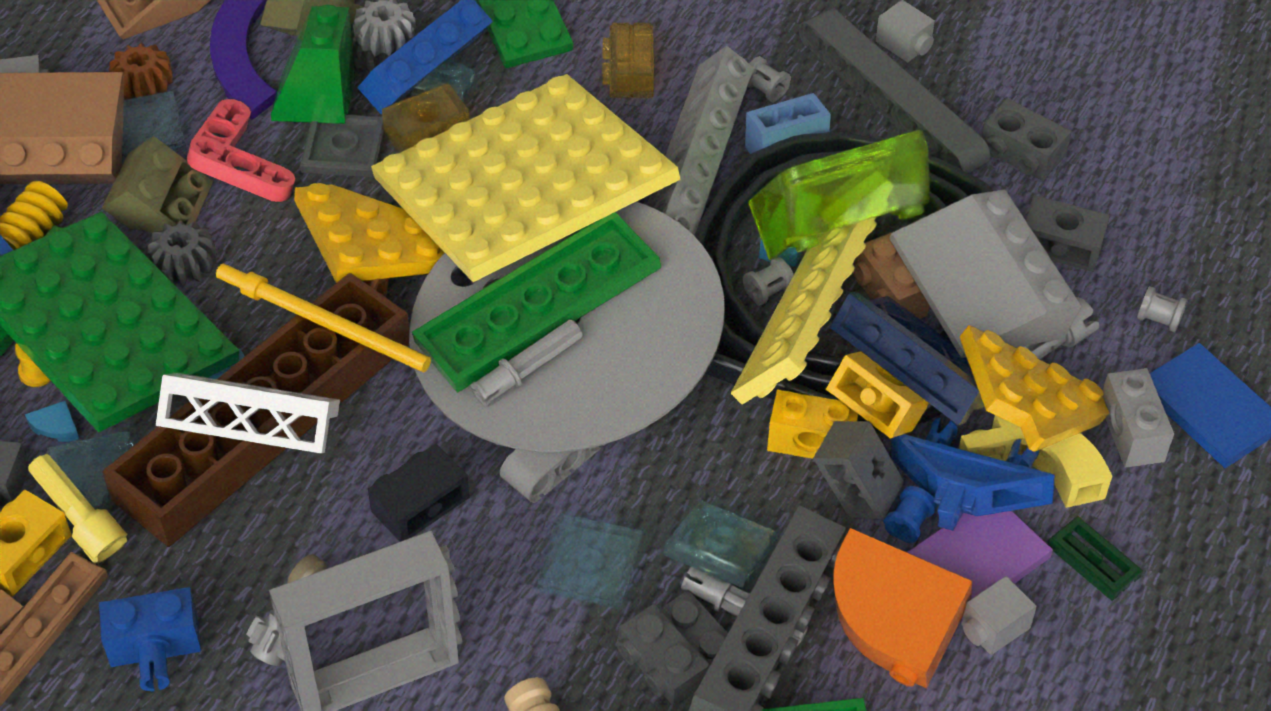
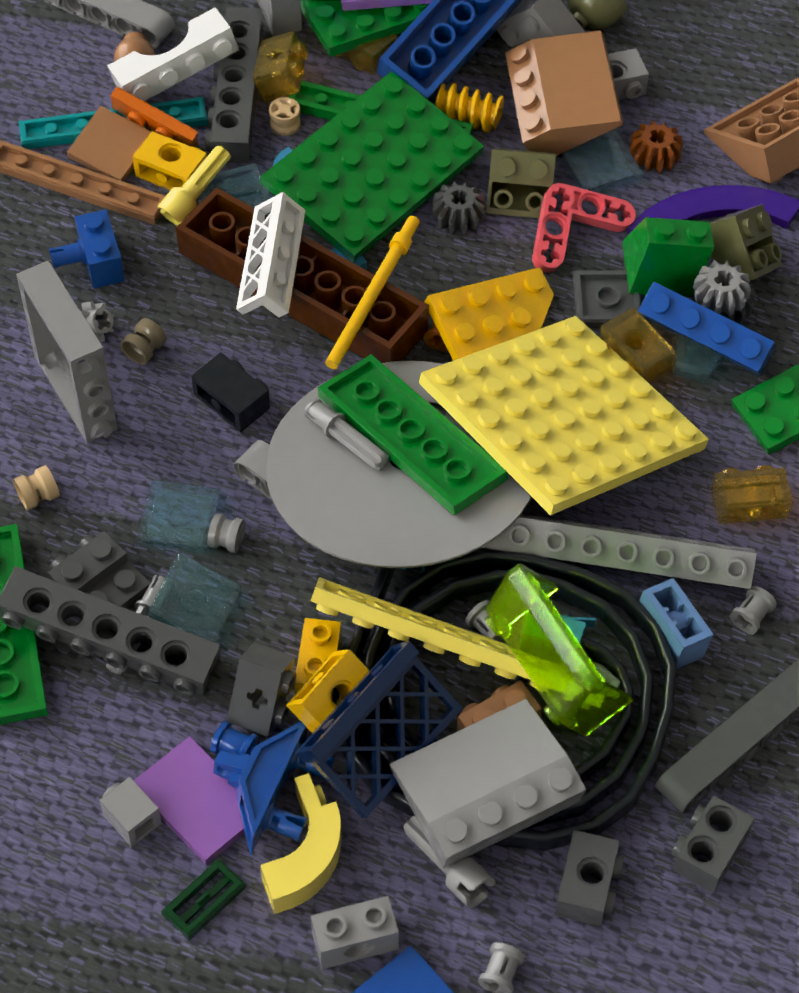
camera: 85 degrees right, 5 degrees up
orange brick [834,528,972,688] -> none
yellow wing [959,325,1110,452] -> none
none -> light grey wheel [207,513,245,554]

